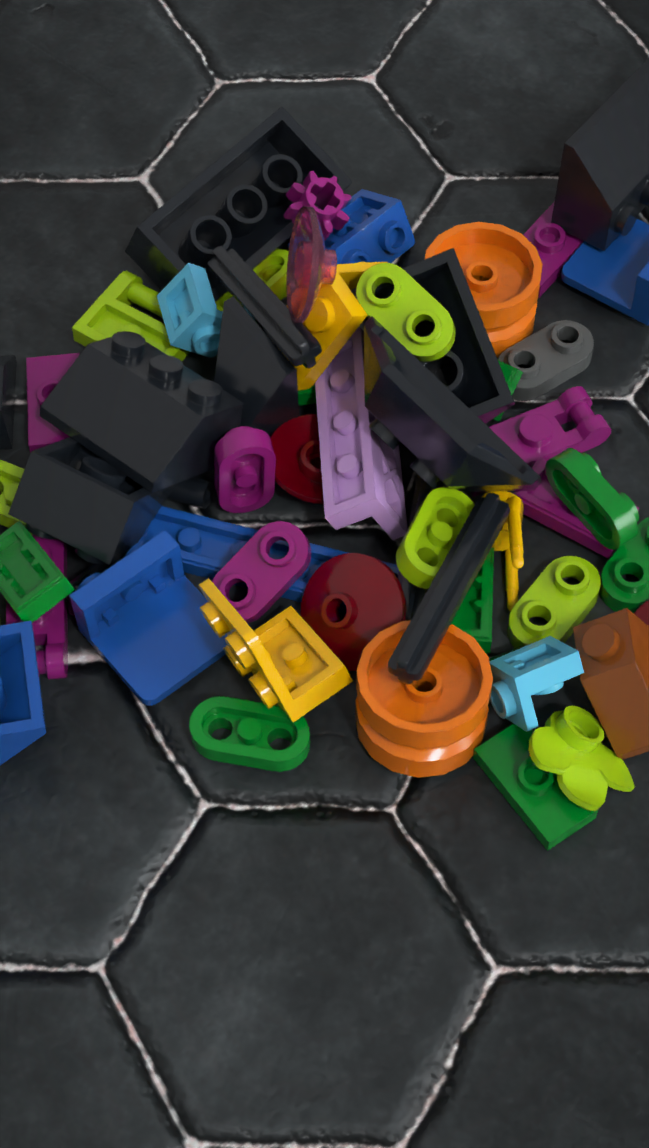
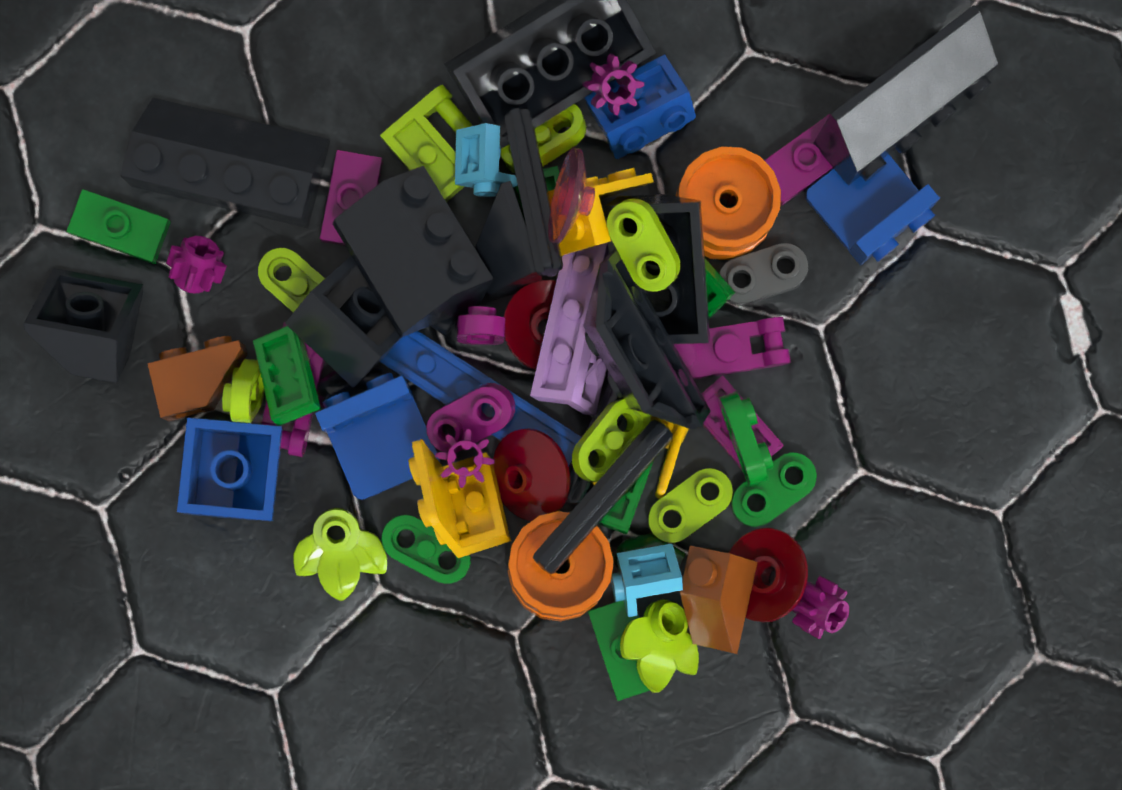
camera: 20 degrees right, 25 degrees up
none -> lime plate [293,508,387,601]
none -> magenta gear [435,429,495,488]

